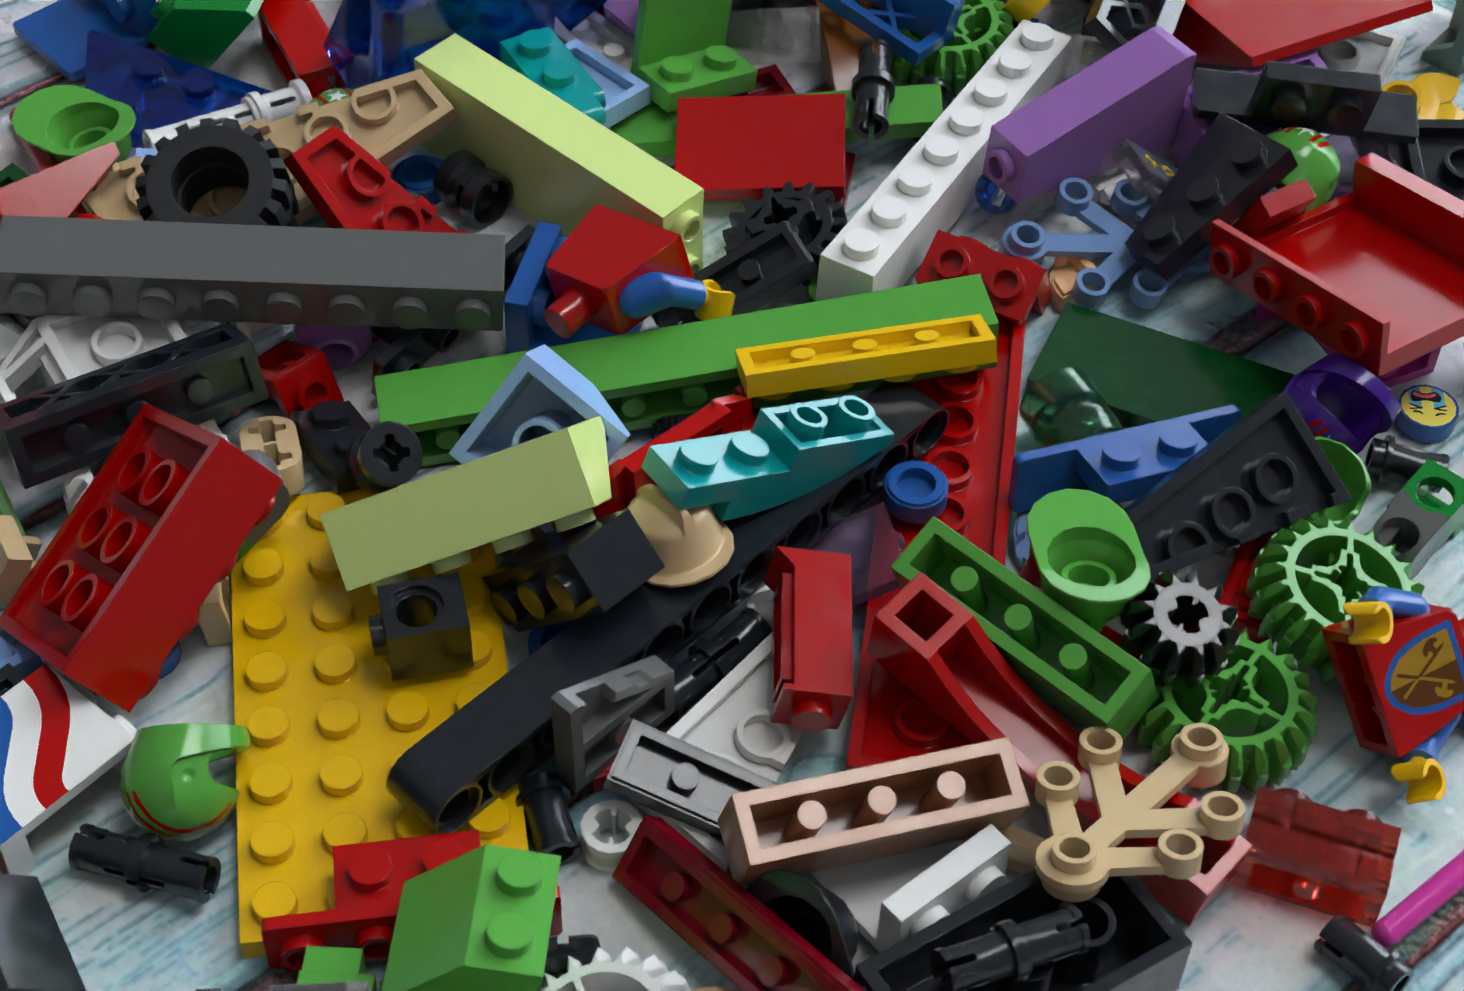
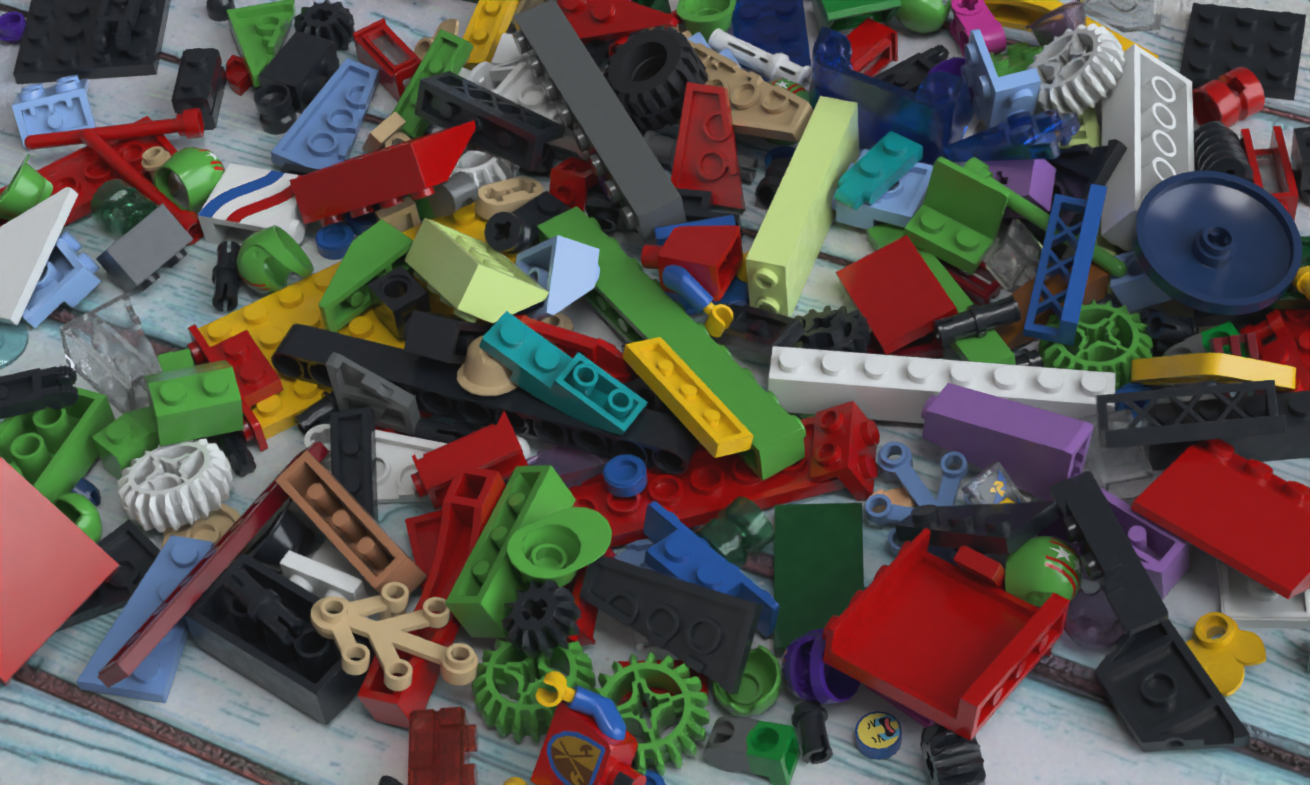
camera: 75 degrees right, 0 degrees up
none -> blue tile [315,223,355,260]
none -> bright green slope [319,219,415,332]

